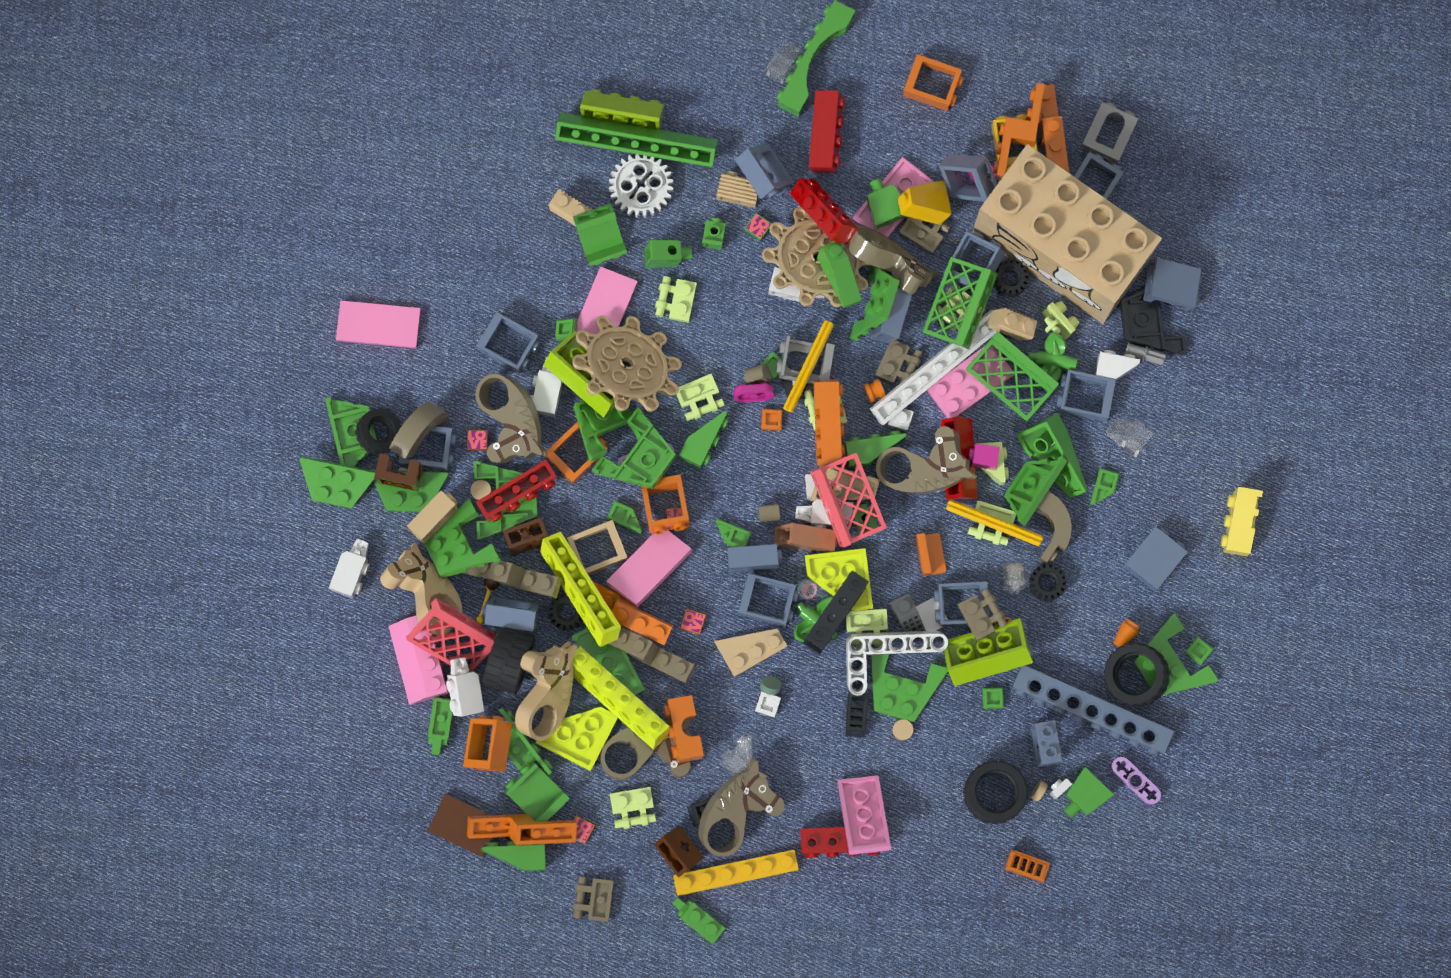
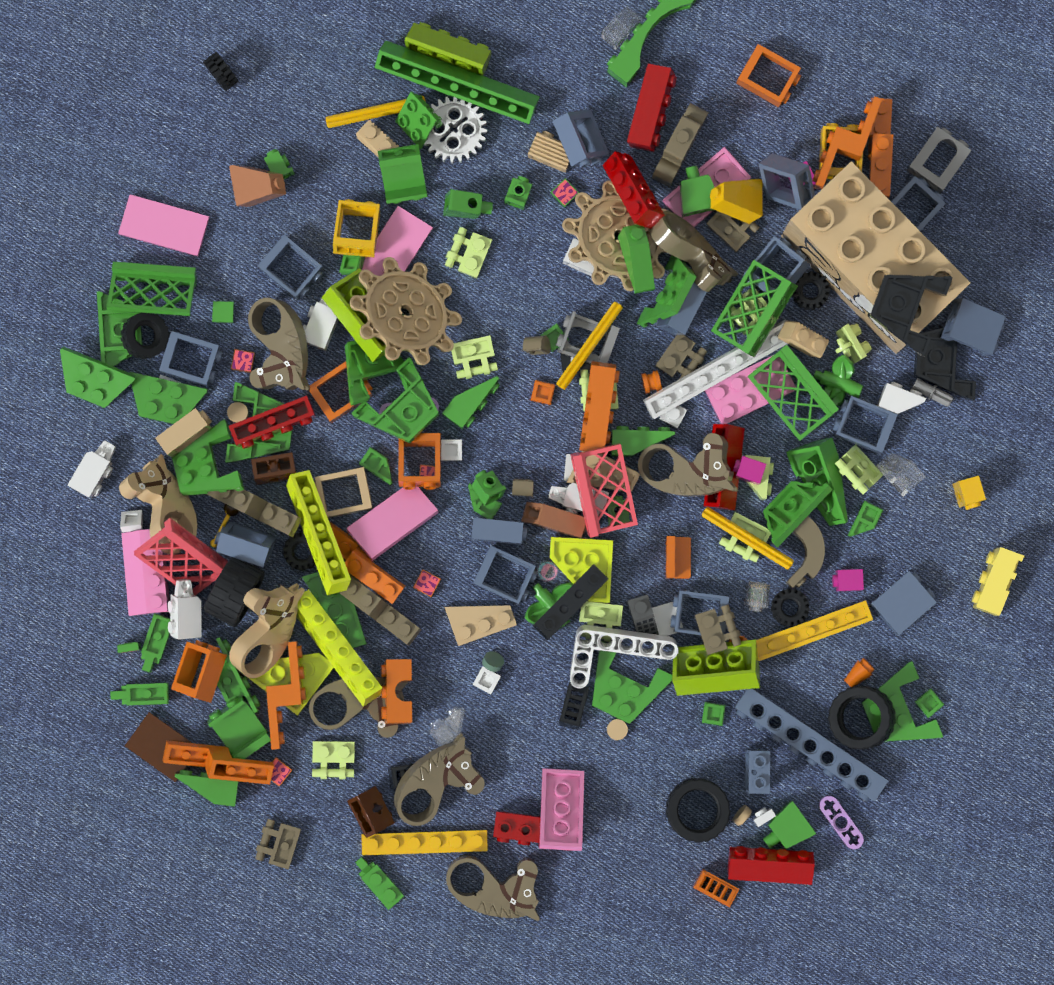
camera: 10 degrees right, 5 degrees up
reddish brown panel [374,453,424,492] -> none
dark tan arch [389,401,450,459] -> none
dark pink plate [733,382,774,403] -> none
none -> bright green fence [106,261,197,316]
none -> bright green hinge [110,683,169,705]
none -> bright green tile [117,642,142,653]
none -> white plate [120,510,144,532]
none -> black tyre [203,52,239,91]
none -> bright green tile [212,301,234,323]
none -> nougat slope [229,165,286,207]
none -> bright green brick [264,149,295,180]
none -> orange bracket [266,641,306,750]
none -> yellow axle [325,96,426,128]
none -> yellow window [333,199,380,258]
none -> bright green hinge [395,91,443,149]
none -> white plate [441,440,462,461]
none -> dark tan animal [446,855,540,921]
none -> bright green brick [472,470,507,506]
none -> dark tan brick [652,103,709,188]
none -> red brick [727,846,815,885]
none -> yellow plate [756,600,873,661]
none -> dark pink brick [832,569,864,592]
none -> yellowish green plate [835,444,883,495]
none -> black wing [870,275,953,357]
none -> yellow brick [952,476,986,510]

